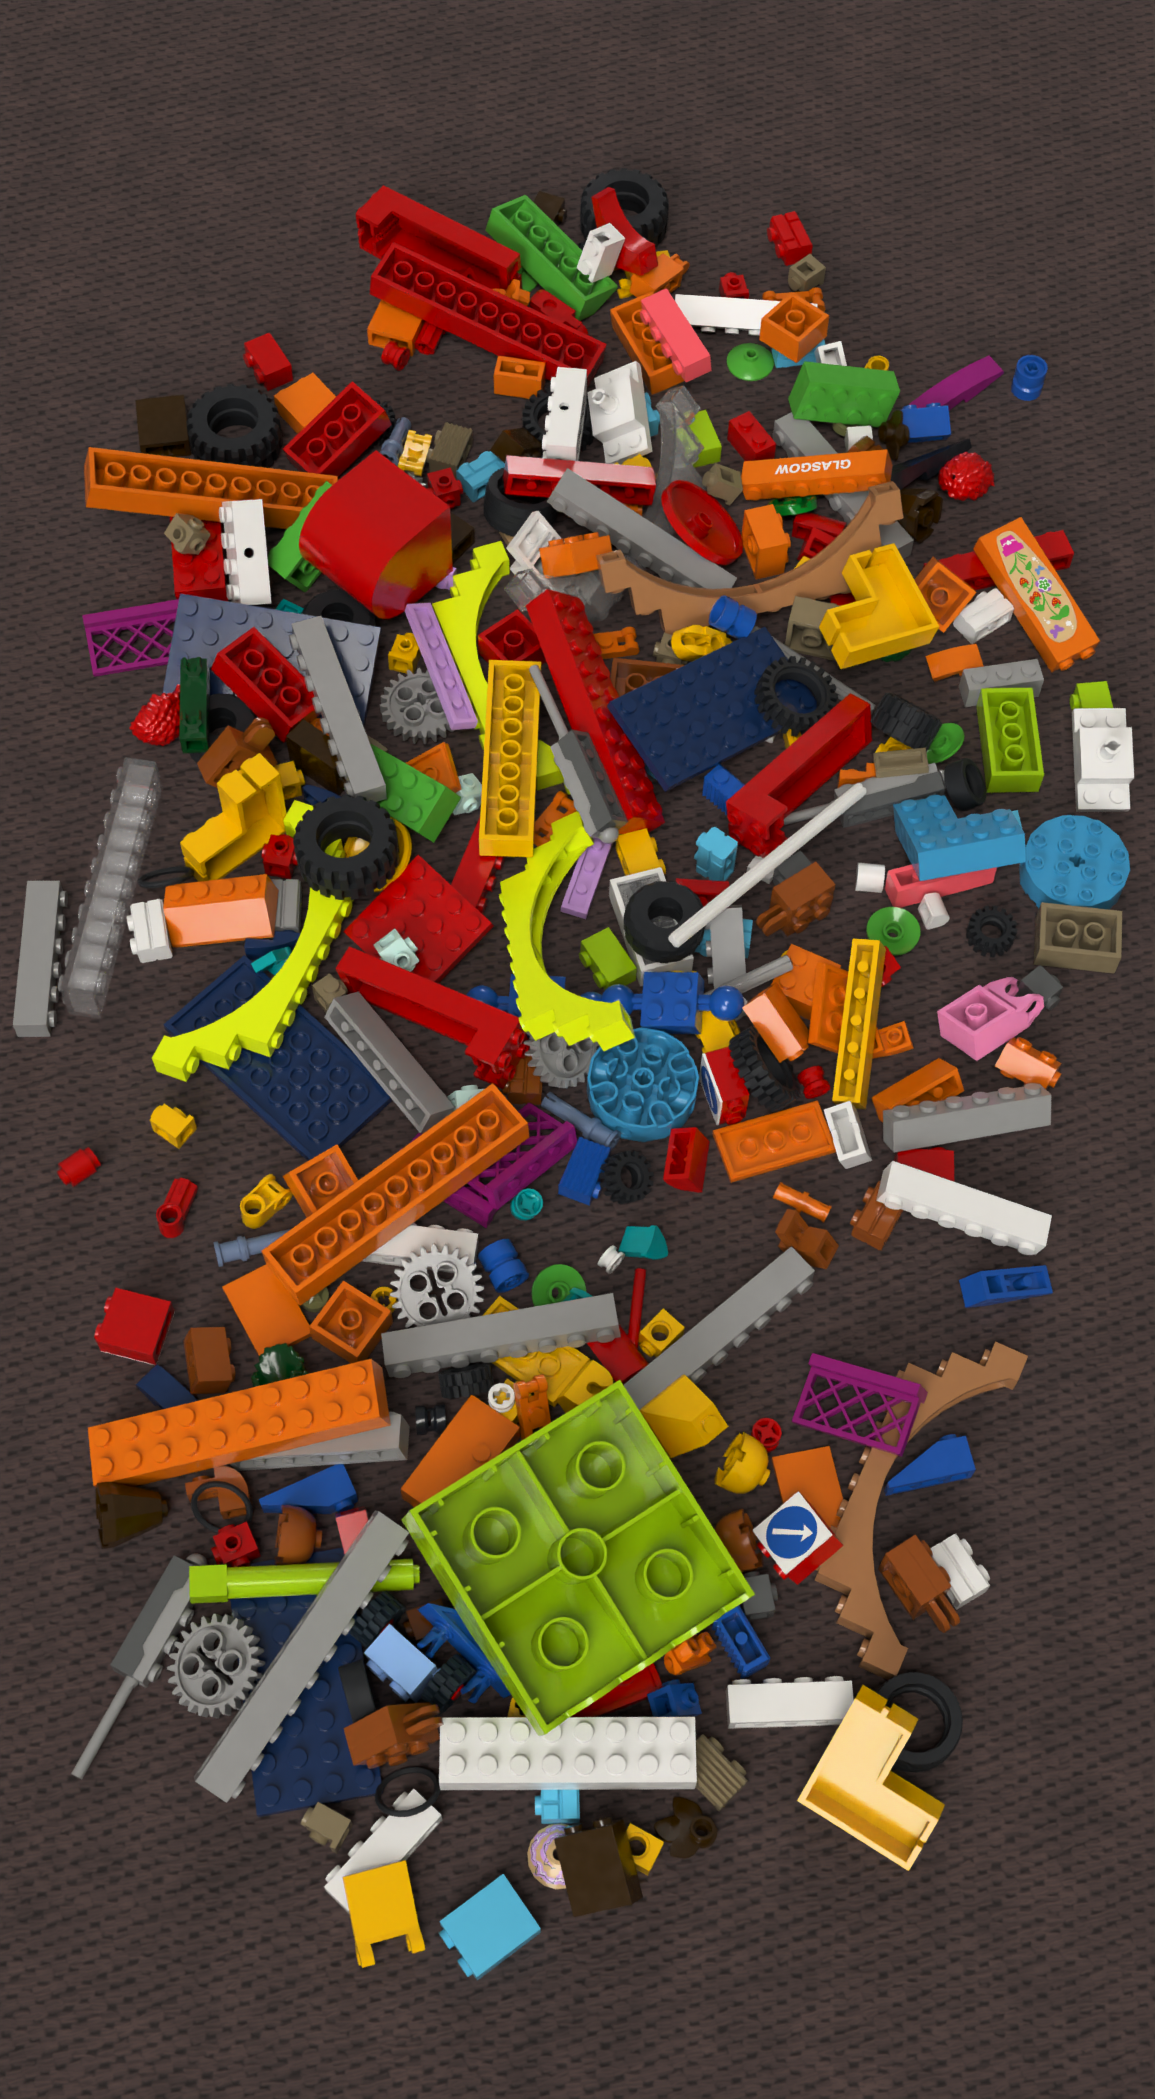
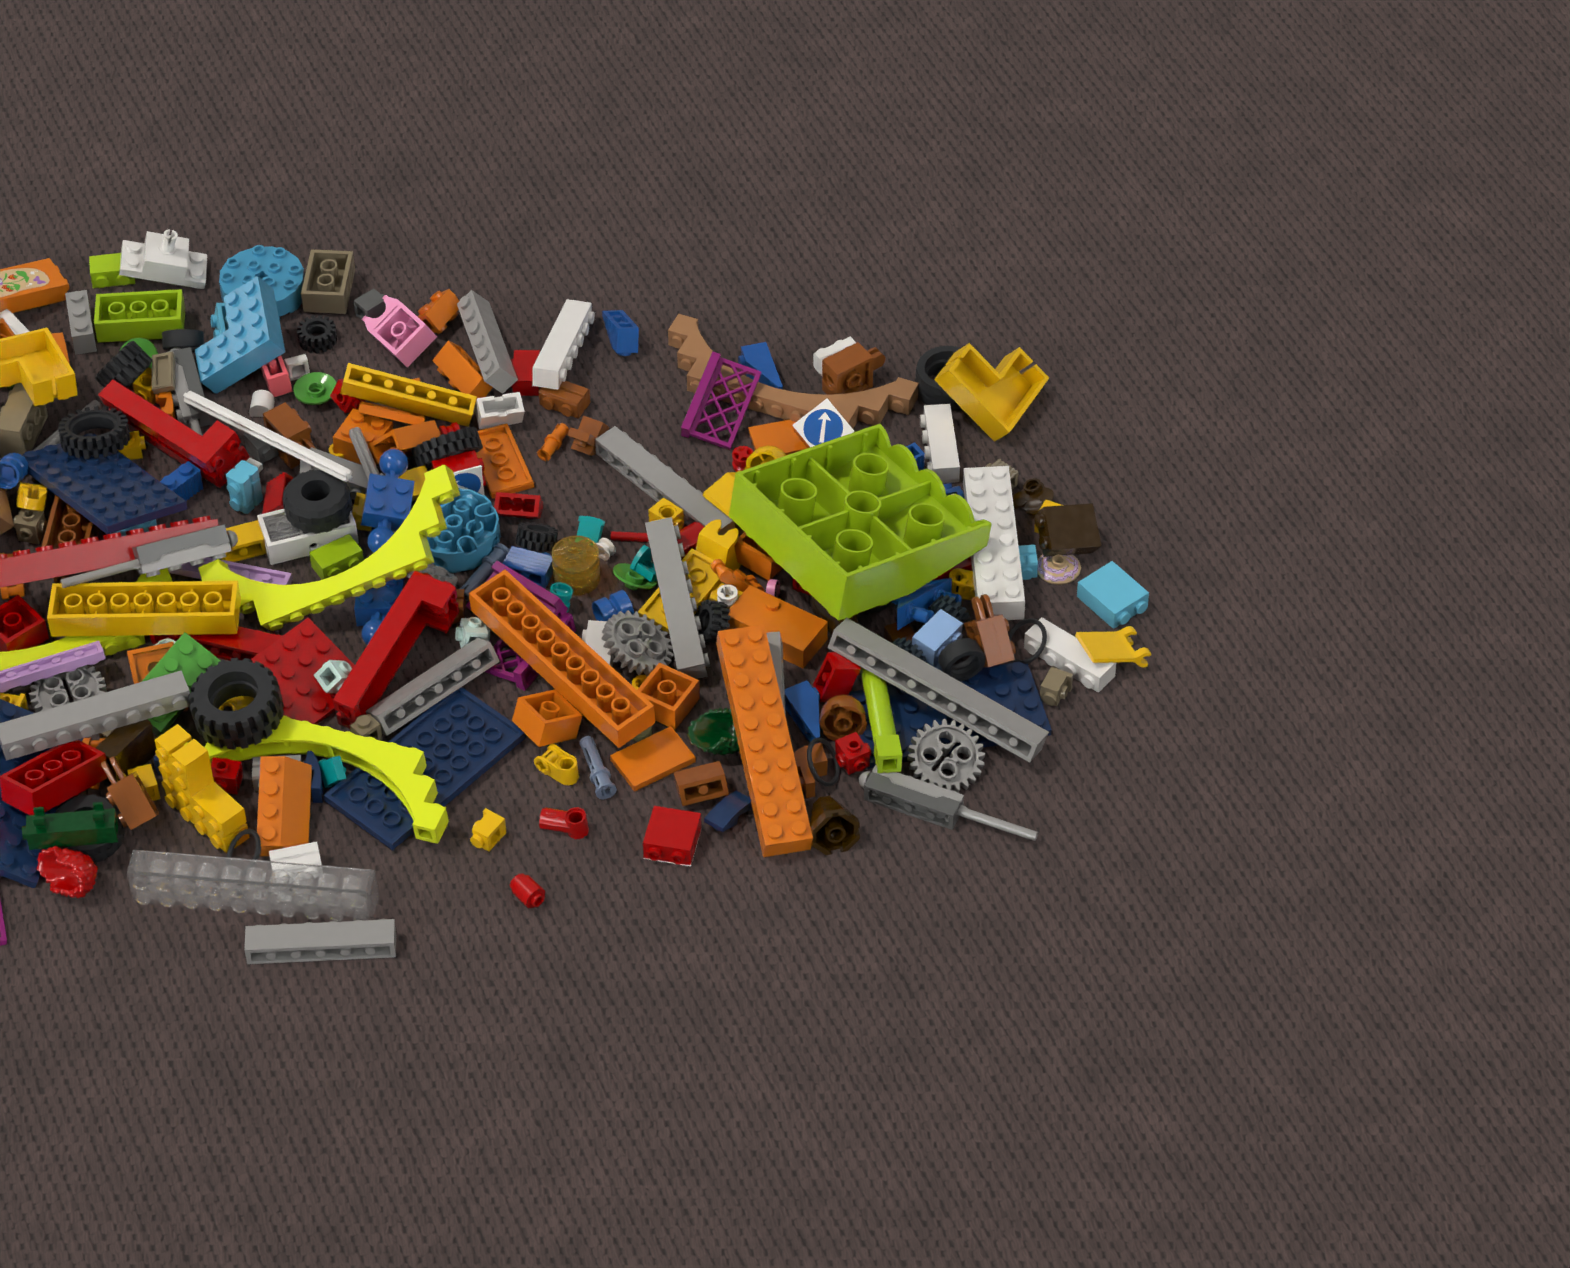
camera: 90 degrees left, 15 degrees down
none -> clear yellow wheel [552,536,601,596]

